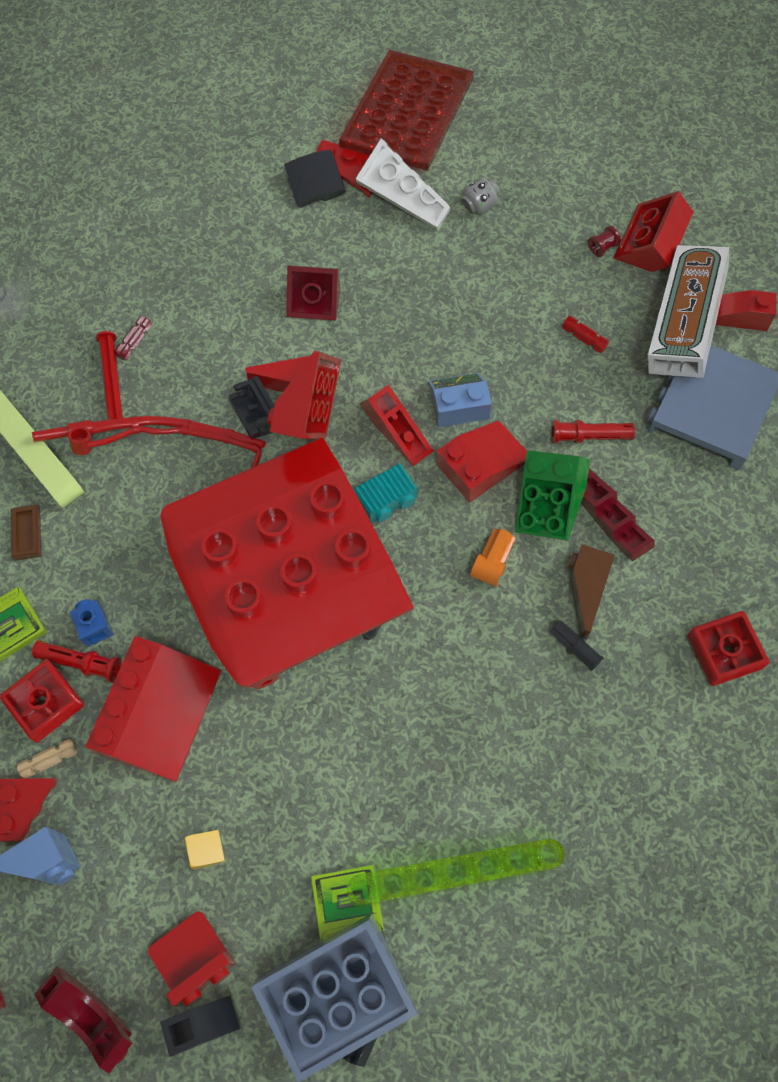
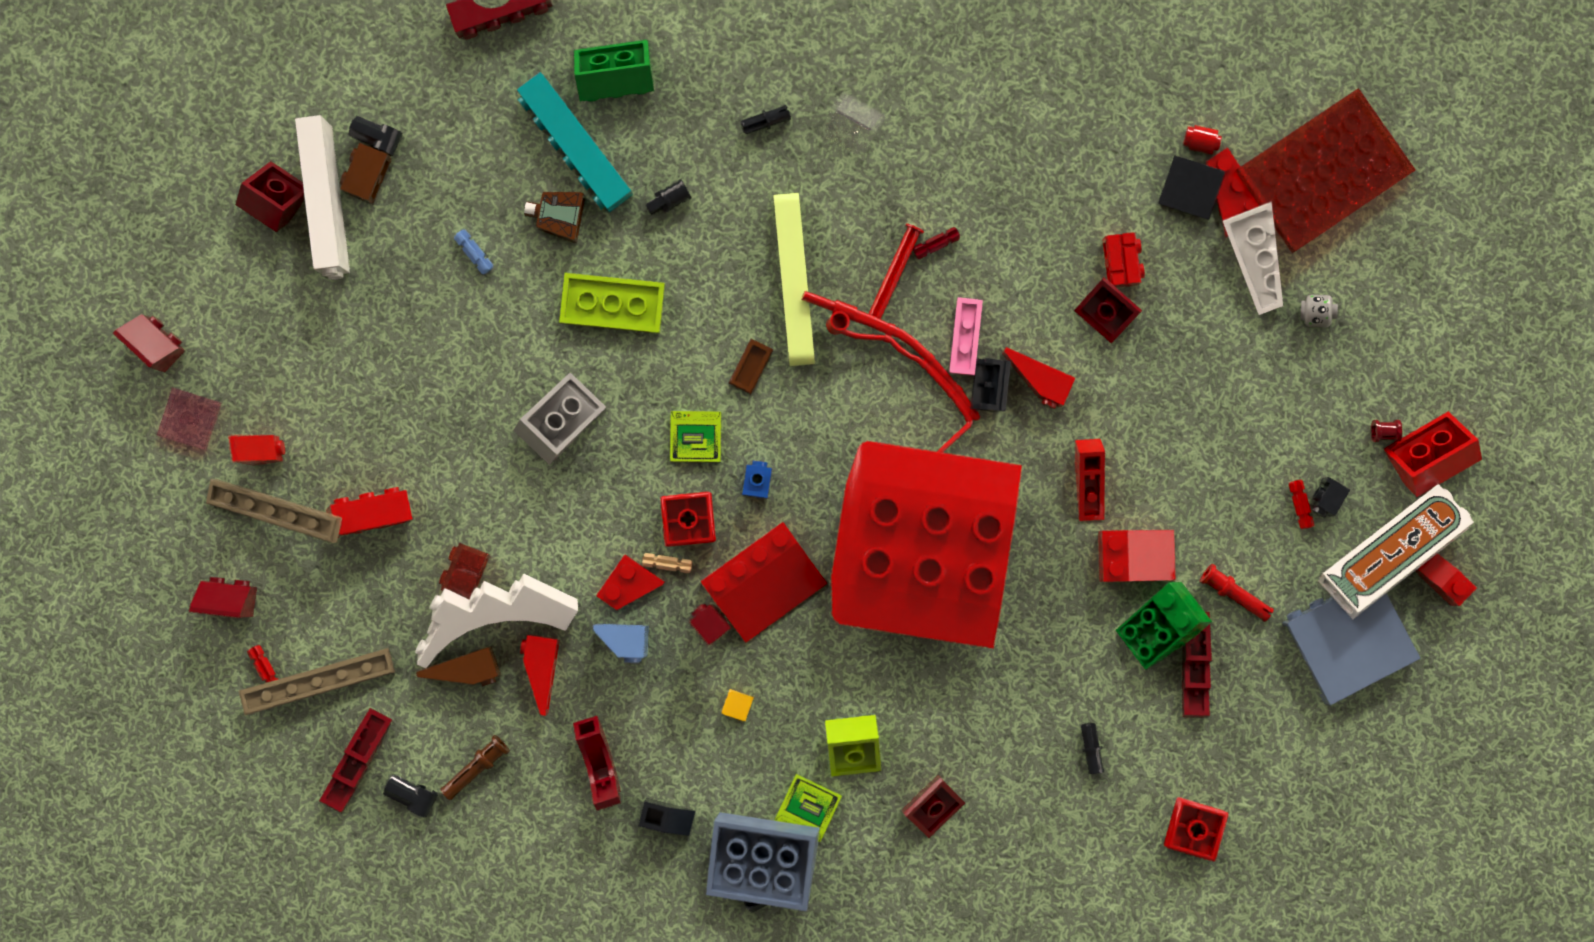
camera: 35 degrees right, 20 degrees up
red pin [32,640,122,683] -> none
red bracket [148,911,236,1008] -> none
red slope [268,351,342,439] -> none
clear neon green beam [347,839,565,907] -> none
teal brick [353,463,418,524] -> none
medium blue slope [428,373,492,427] -> none
orange piece [470,529,516,587] -> none
reddish brown slope [568,544,615,640] -> none
none -> dark red arch [689,604,731,645]
none -> lime slope [825,715,881,777]
none -> dark red slope [902,775,965,838]
none -> bright pink plate [949,297,983,376]
none -> red brick [1102,232,1145,288]
none -> red brick [1183,125,1222,155]
none -> black brick [1312,477,1350,518]

